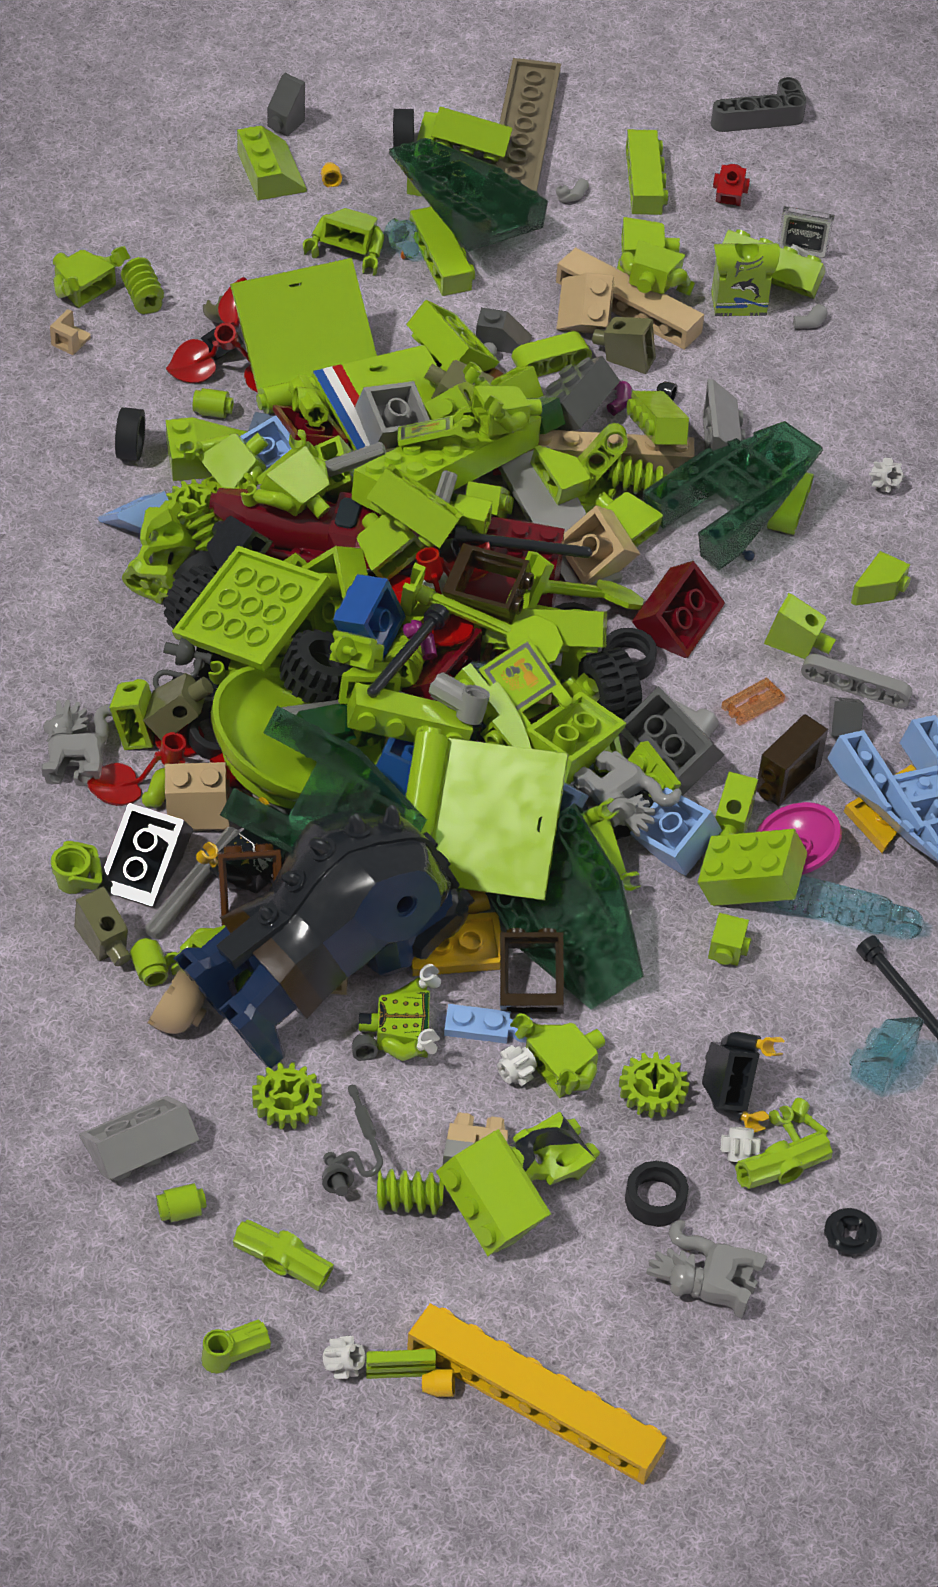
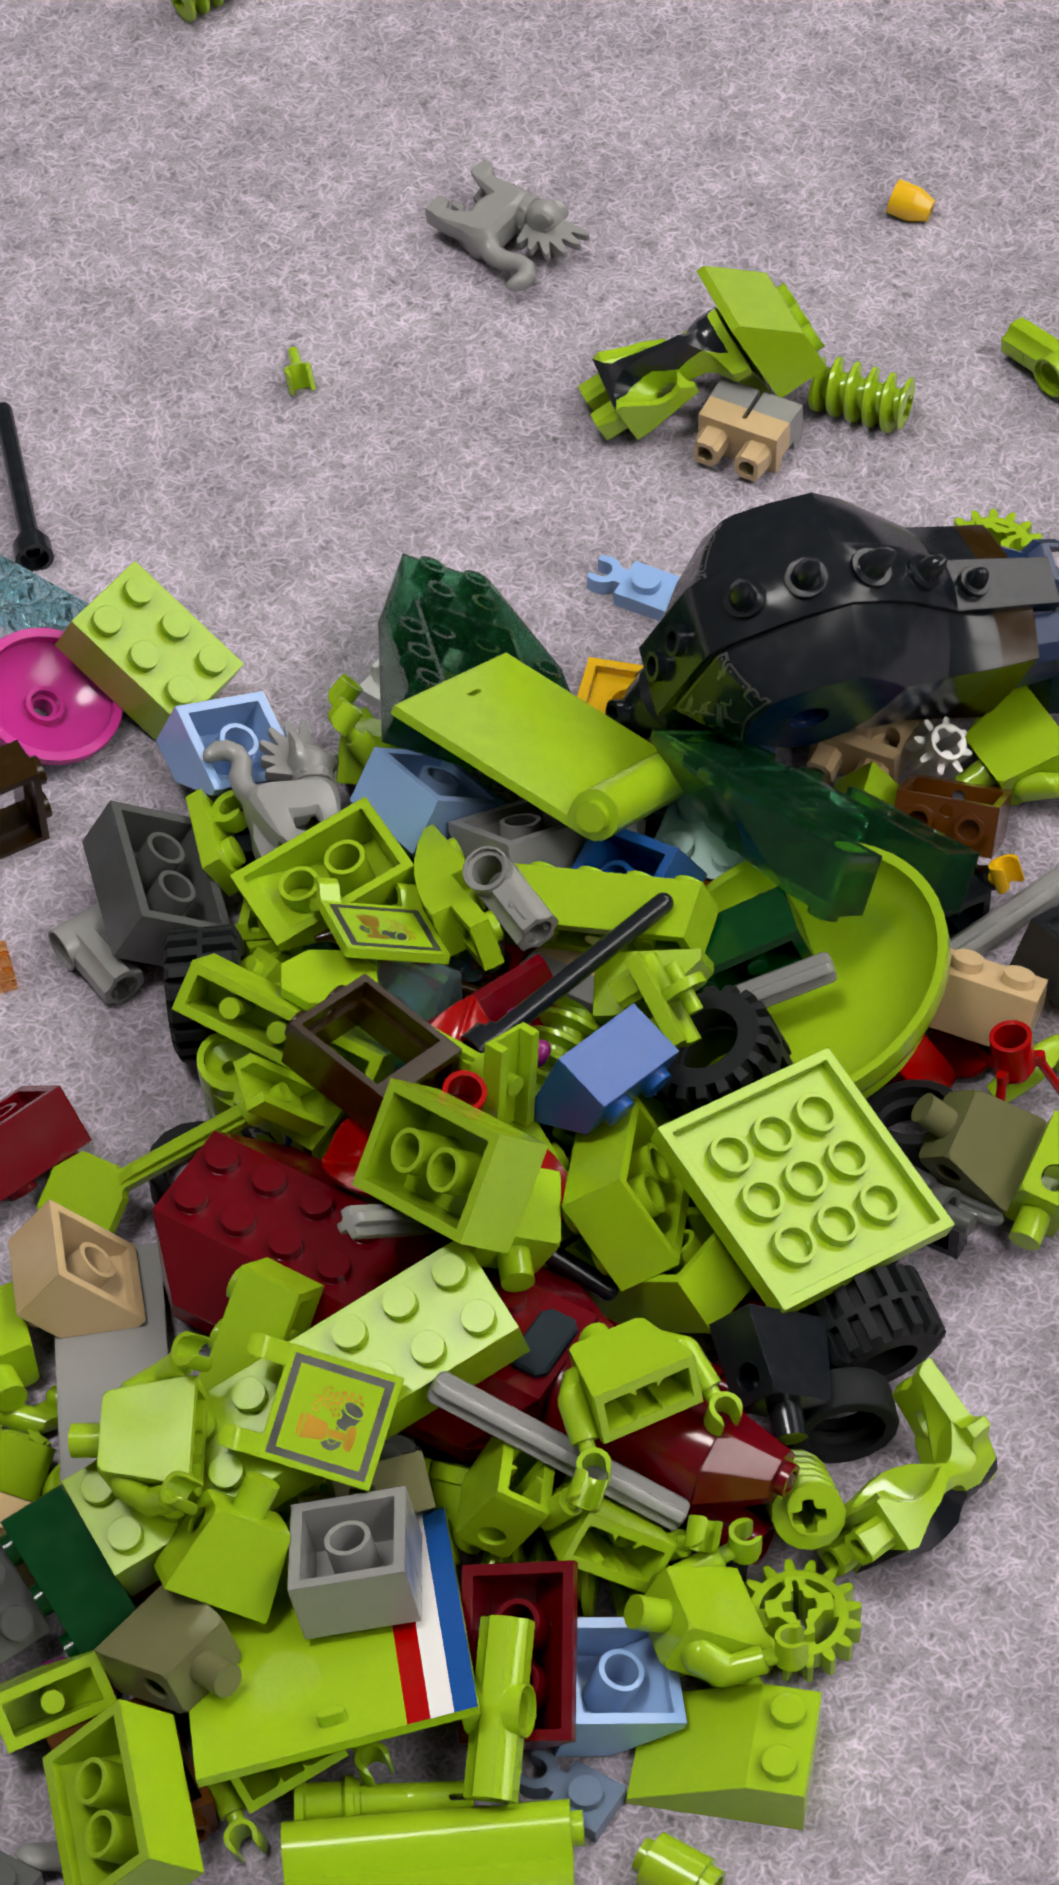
camera: 155 degrees left, 0 degrees up
light blue slope [97,491,168,534] -> none
black tyre [115,407,146,461] -> none
dark grey piece [322,1084,383,1196] -> none
white gear [323,1336,365,1379] -> none
lime tile [366,1349,436,1379] -> none
yellow brick [407,1303,667,1485] -> none
lime brick [450,494,492,535] -> none
black piece [454,525,592,558] -> none
white gear [497,1045,537,1086] -> none
dark brown window [500,928,564,1014] -> none
lime torso [510,1013,605,1098] -> none
lime slope [530,445,591,505] -> none
black tyre [602,628,657,680] -> none
lime gear [619,1052,689,1118] -> none
black tyre [625,1161,689,1227] -> none
black torso [702,1031,785,1133] -> none
lime brick [708,913,751,966] -> none
lime torso [715,771,758,835] -> none
white gear [720,1127,761,1162] -> none
lime piece [735,1131,833,1189] -> none
lime hand [791,1098,829,1135] -> none
black gear [824,1208,877,1258] -> none
clear light blue slope [849,1017,924,1097] -> none

